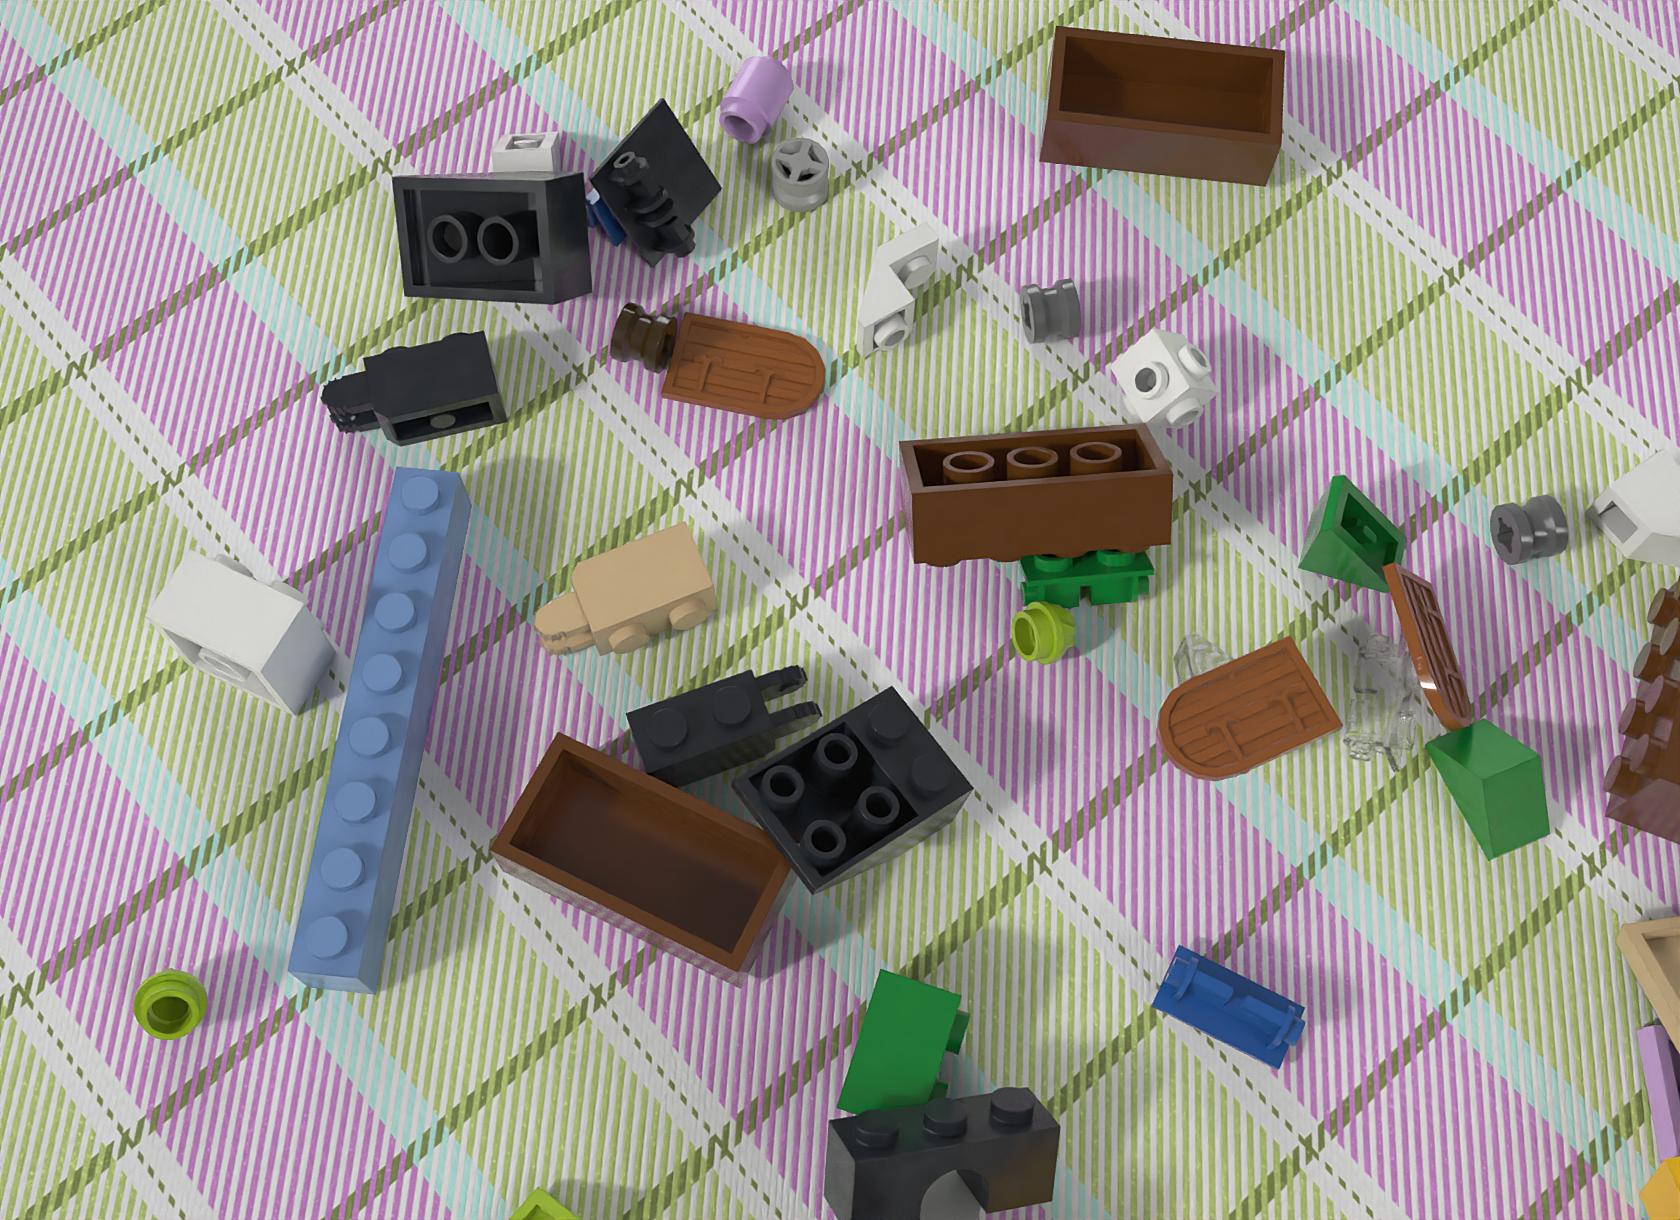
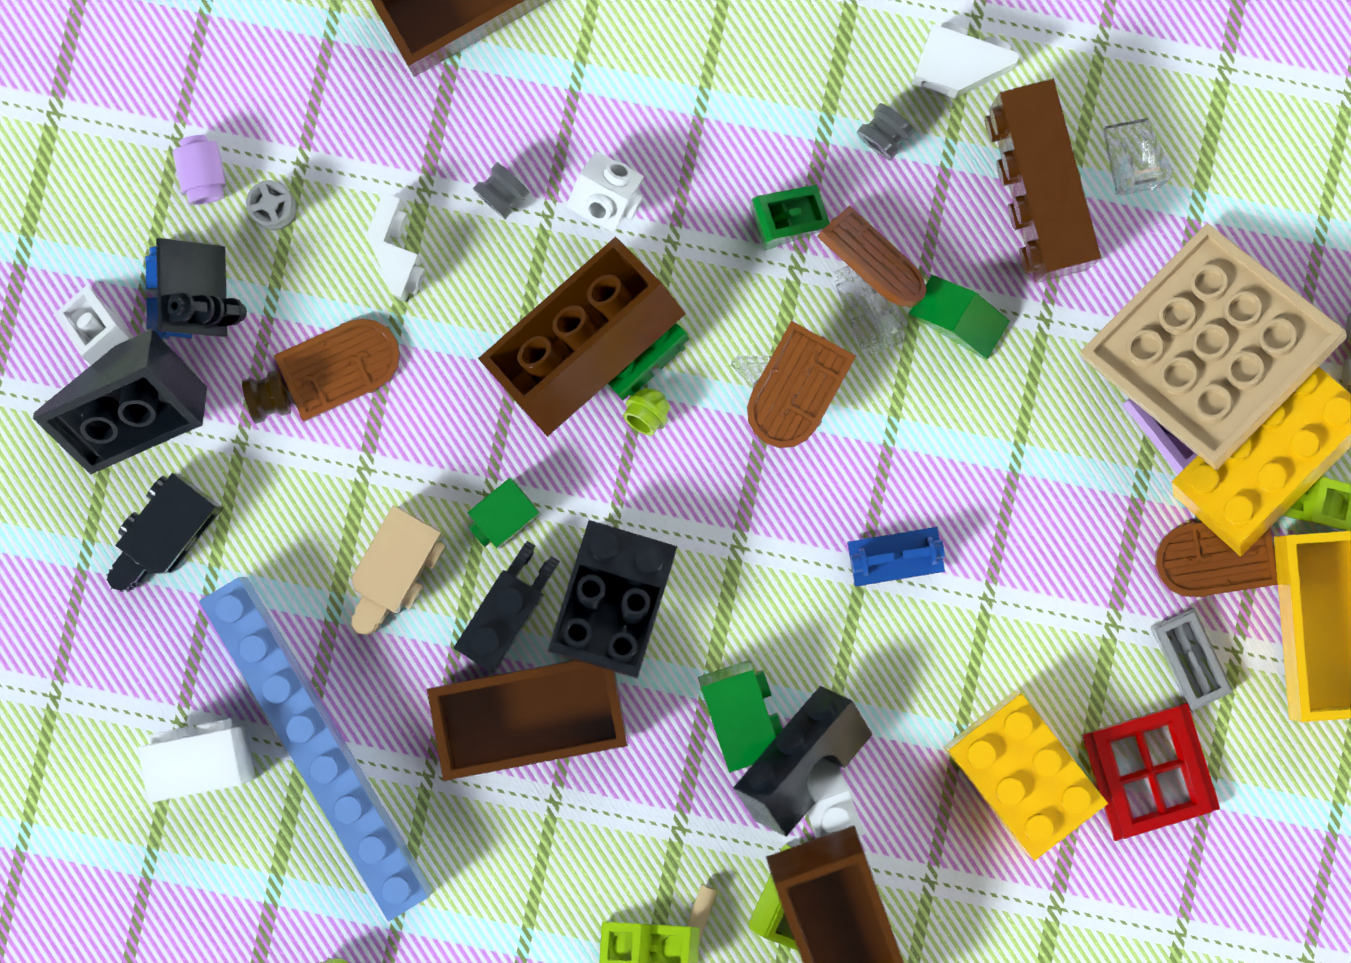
camera: 30 degrees left, 20 degrees up
none -> green brick [467,478,542,549]

